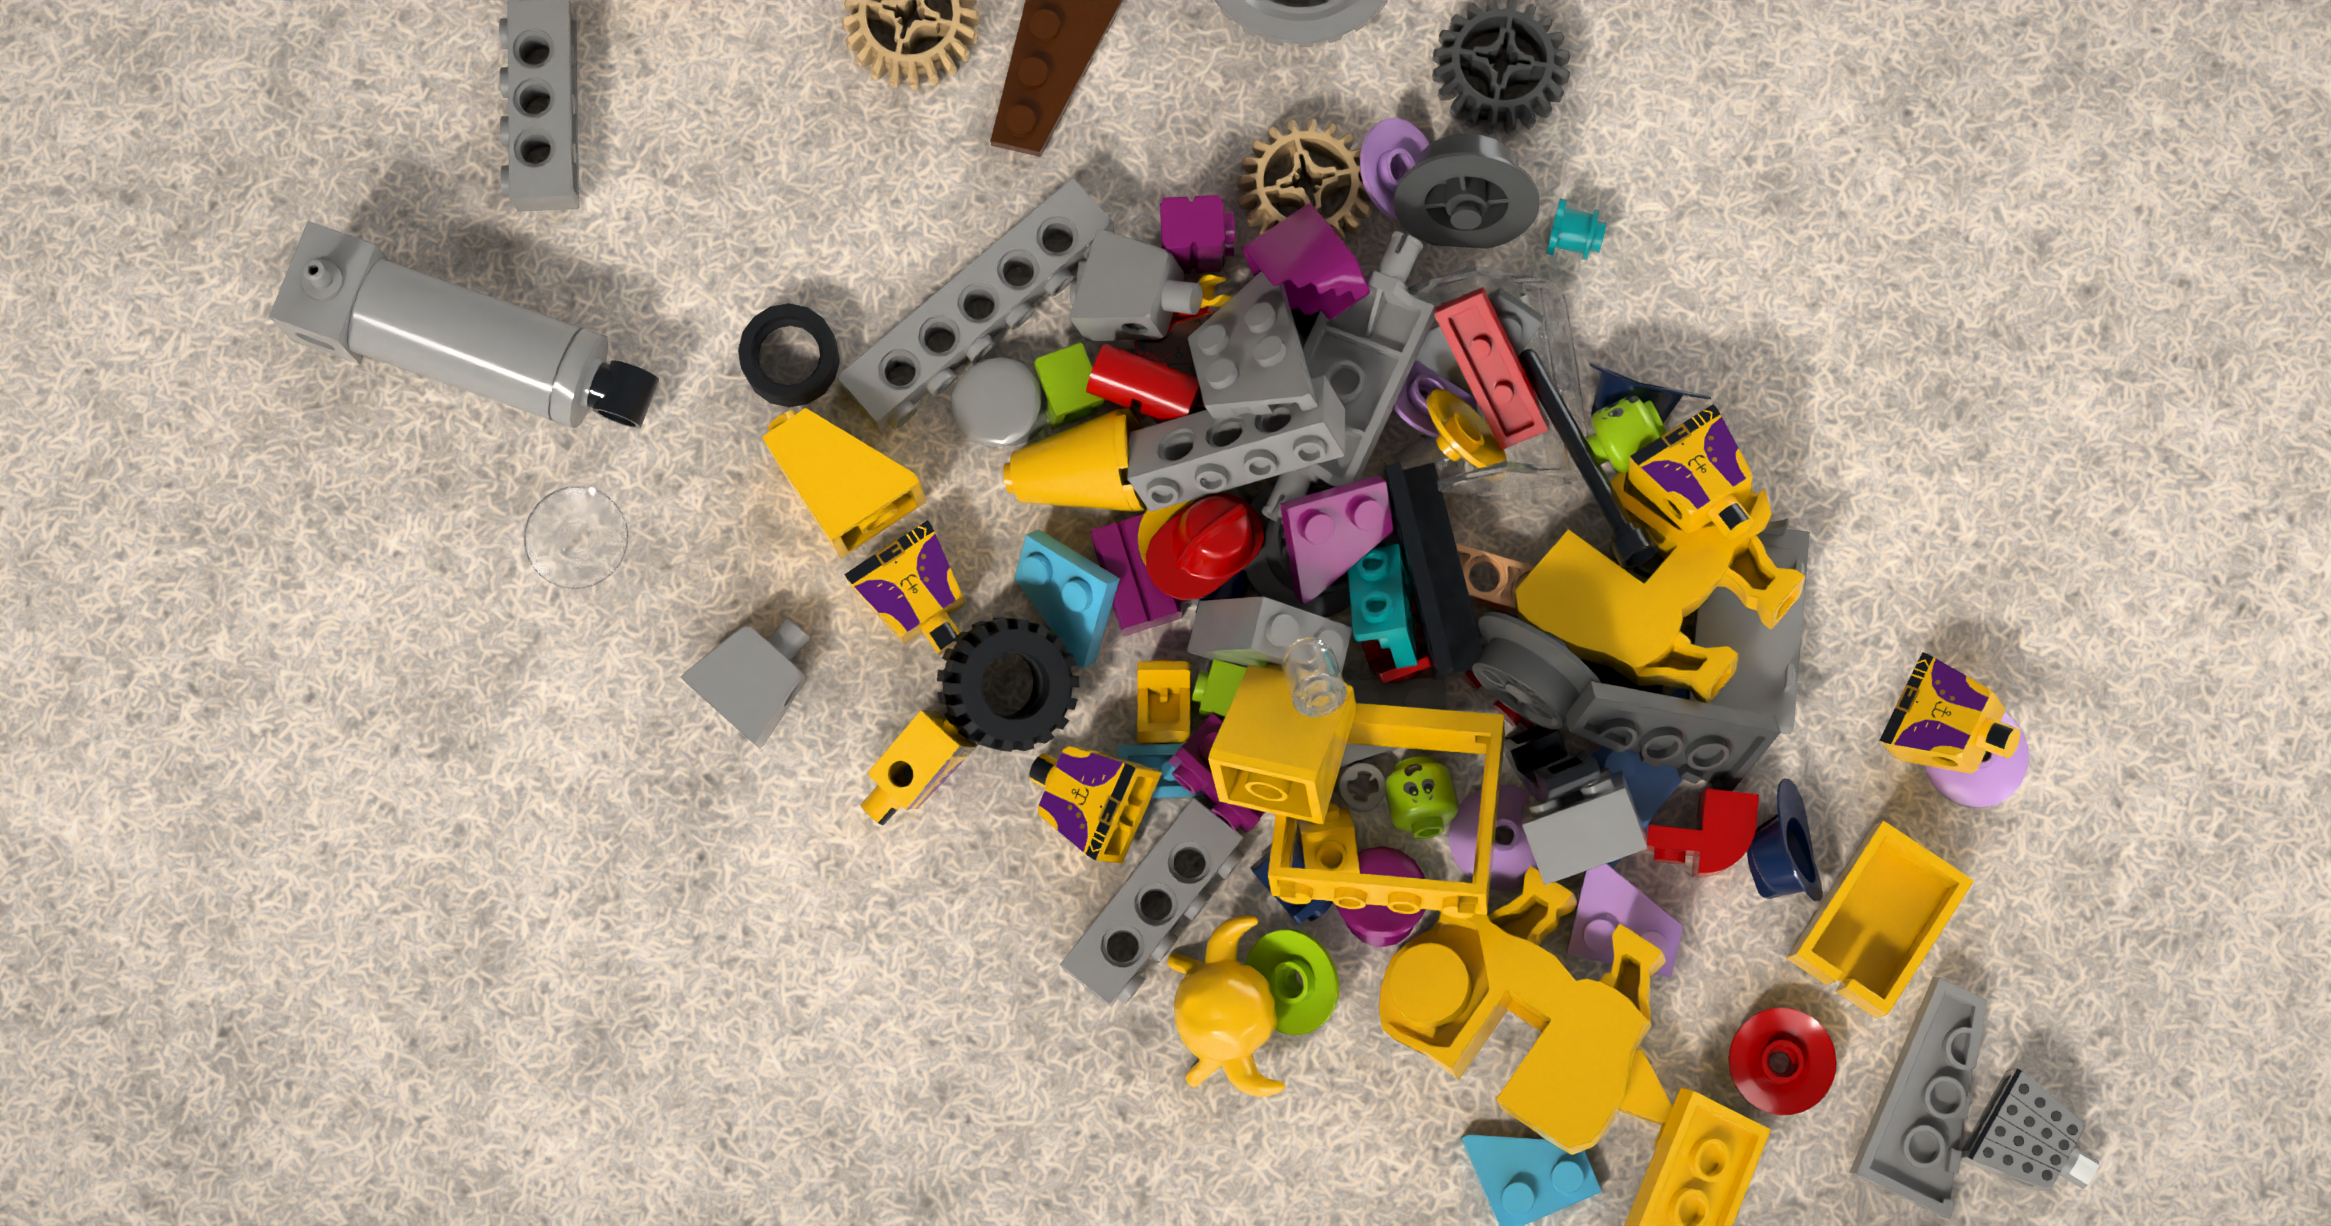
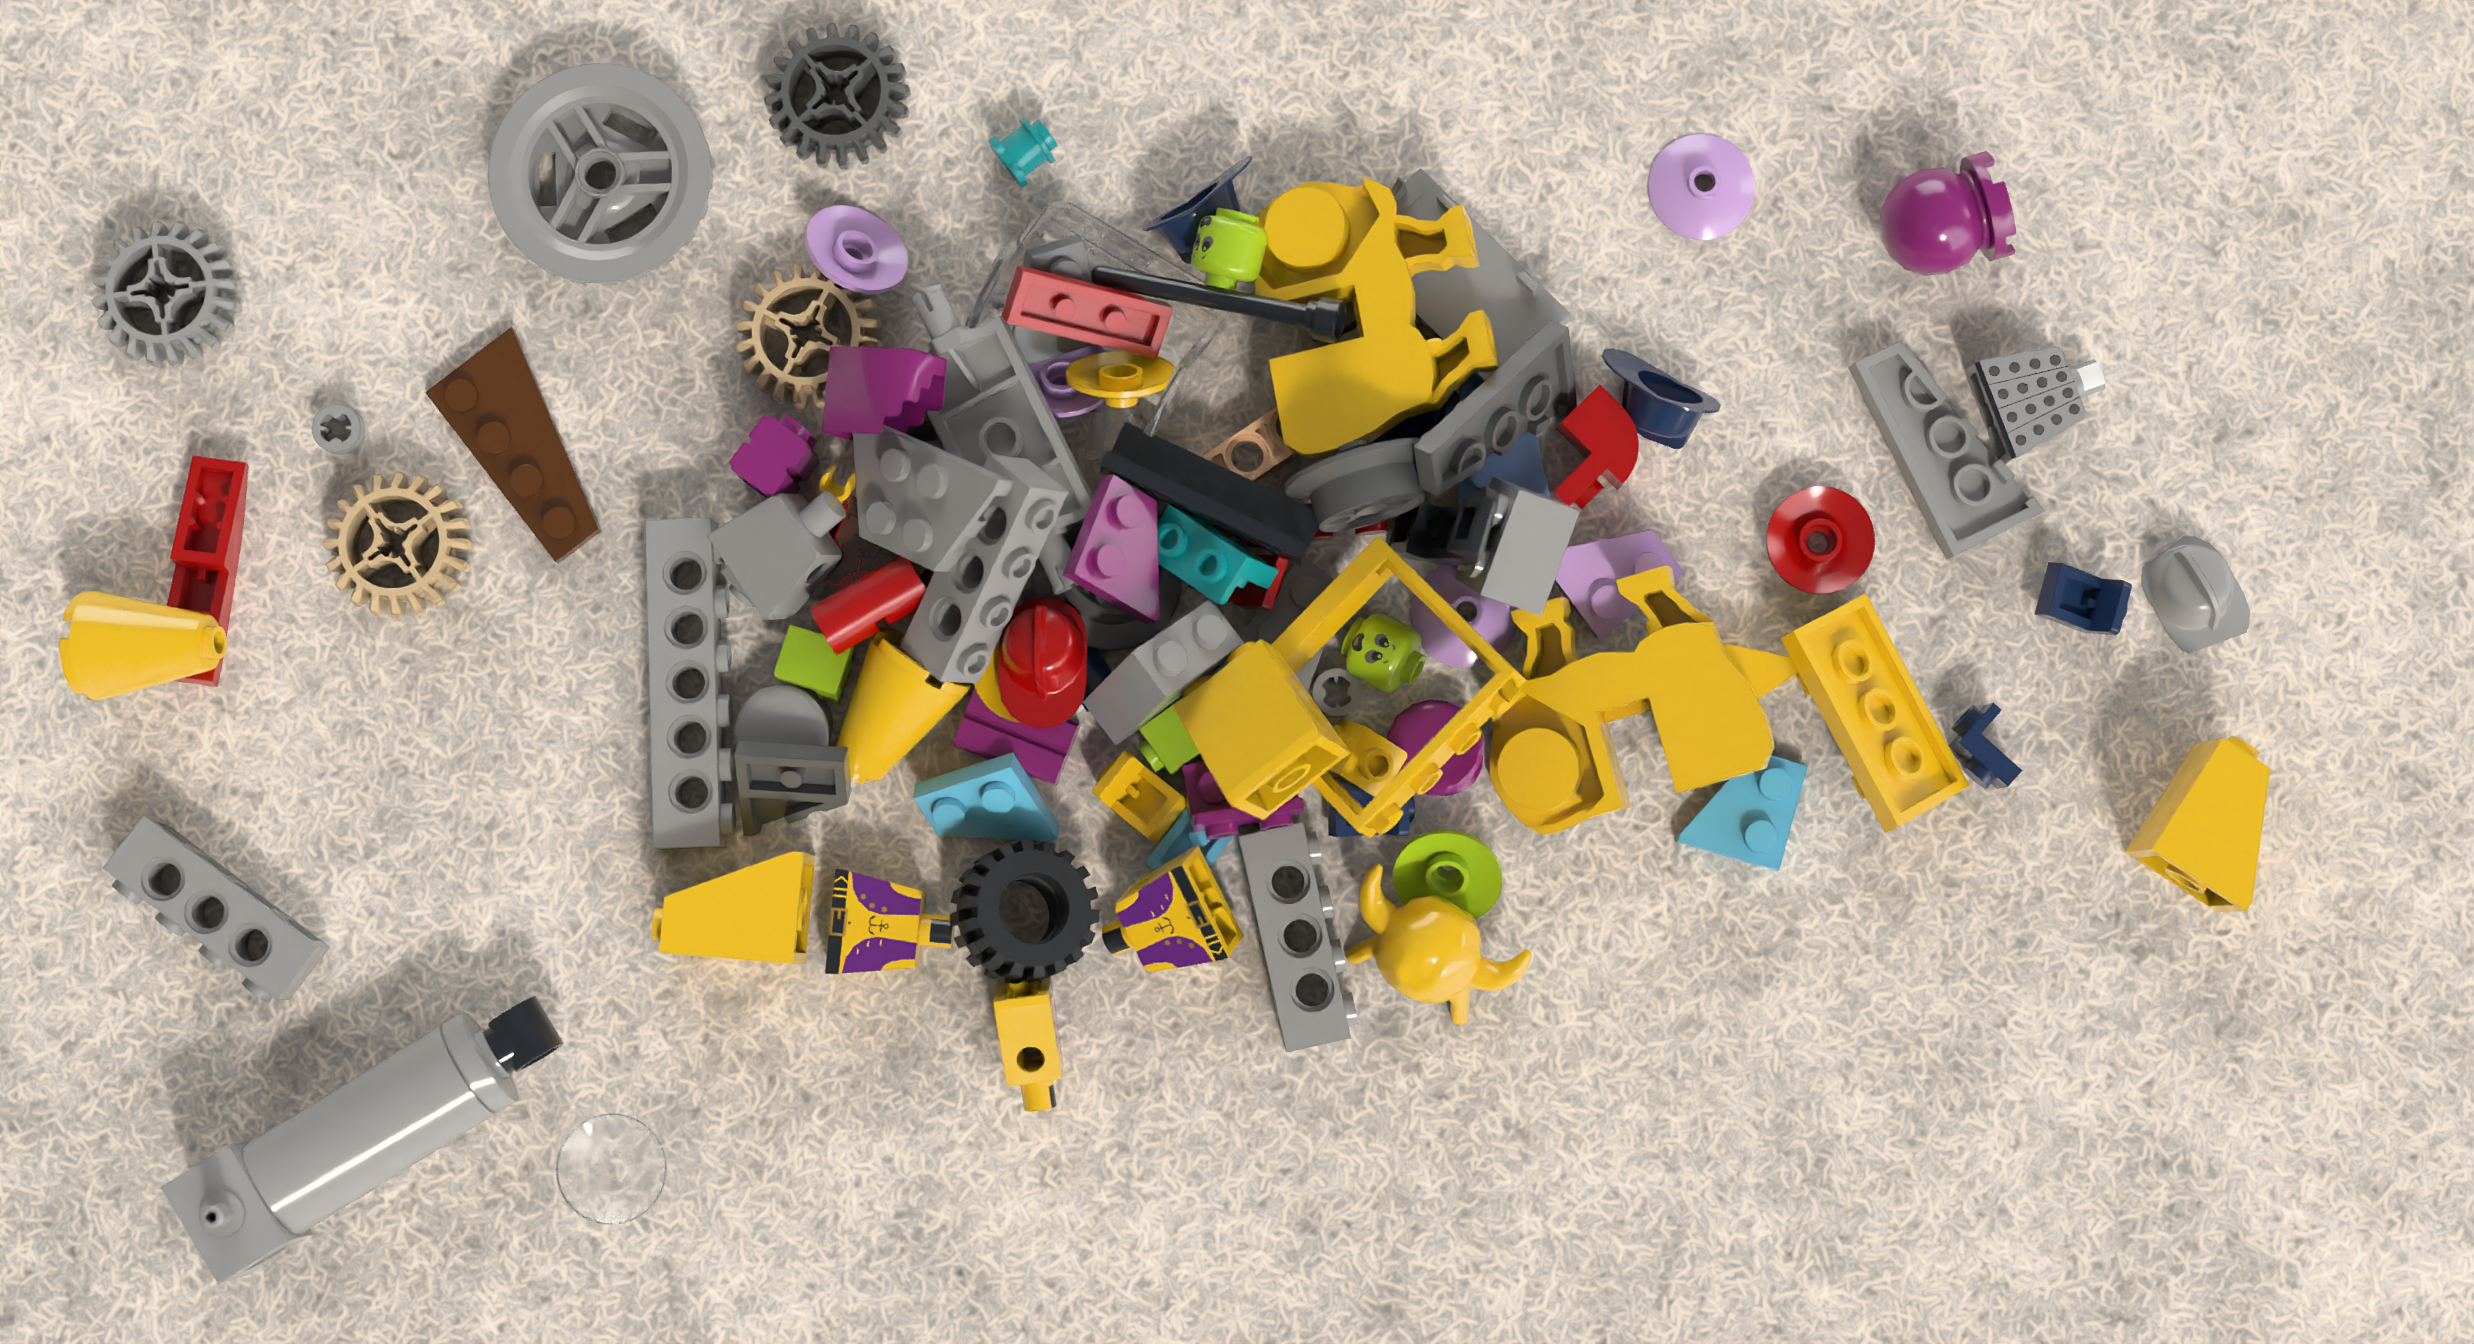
camera: 55 degrees left, 5 degrees up
light grey torso [681,618,810,749] -> none
black tyre [738,303,840,407] -> none
clear brick [1282,637,1347,717] -> none
dark grey wheel [1393,134,1540,249] -> none
torso [1628,404,1753,540] -> none
yellow piece [1786,820,1974,1018] -> none
torso [1879,652,2020,774] -> none
none -> dark grey wing [734,741,852,836]
none -> magenta tile [1880,151,2016,276]

